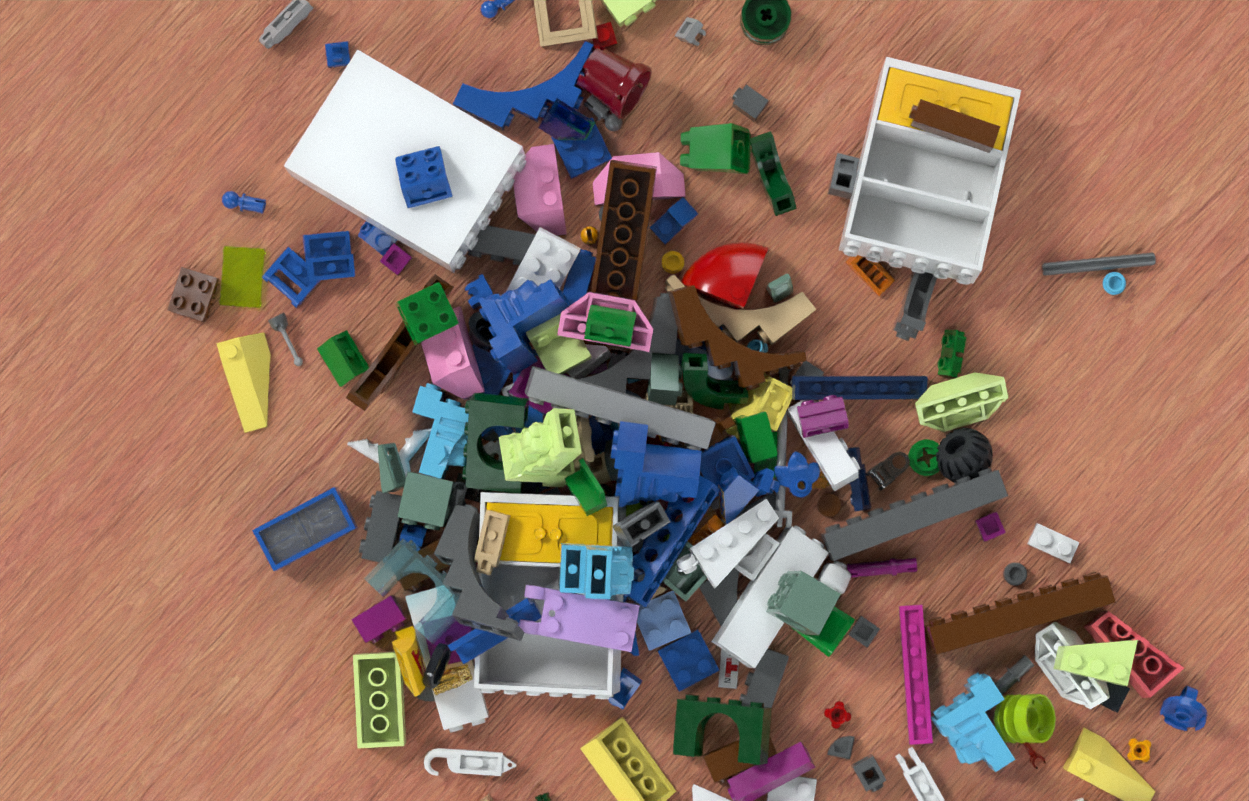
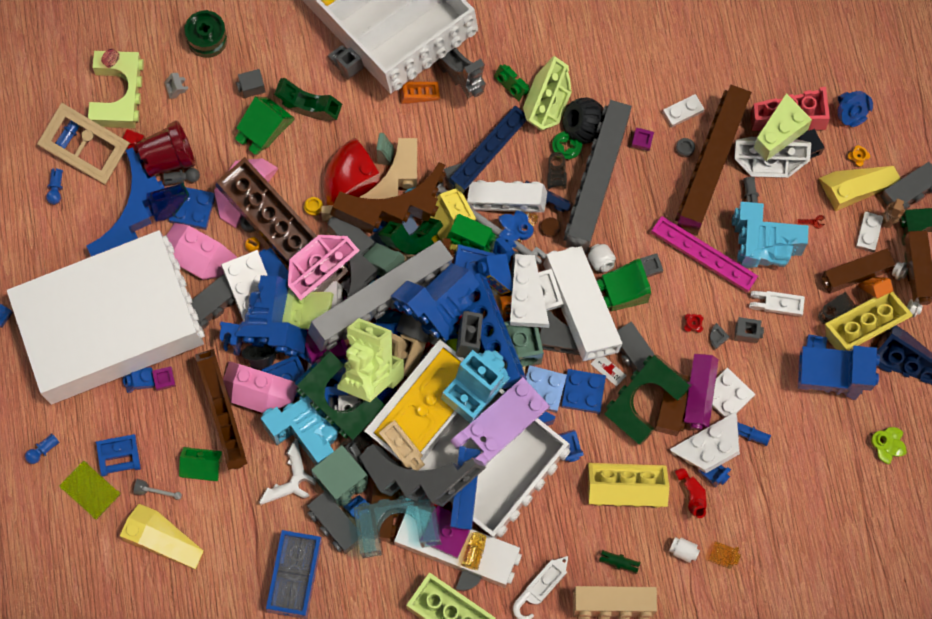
camera: 55 degrees left, 15 degrees down
reddish brown hinge [167,267,220,322] -> none
blue slope [302,231,355,281] -> none
magenta brick [351,595,407,644] -> none
sand green slope [378,443,406,493] -> none
yellow slope [391,626,426,697] -> none
blue bracket [395,146,453,208] -> none
green bracket [395,282,459,345] -> none
black tile [423,643,451,689] -> none
green panel [564,458,608,516] -> none
green panel [584,305,636,347] -> none
blue slope [650,197,699,245] -> none
white plate [676,553,699,574] -> none
sand green brick [766,571,841,635] -> none
magenta brick [797,395,849,438] -> none
magenta pin [847,557,917,578] -> none
lime wheel [994,694,1056,743] -> none

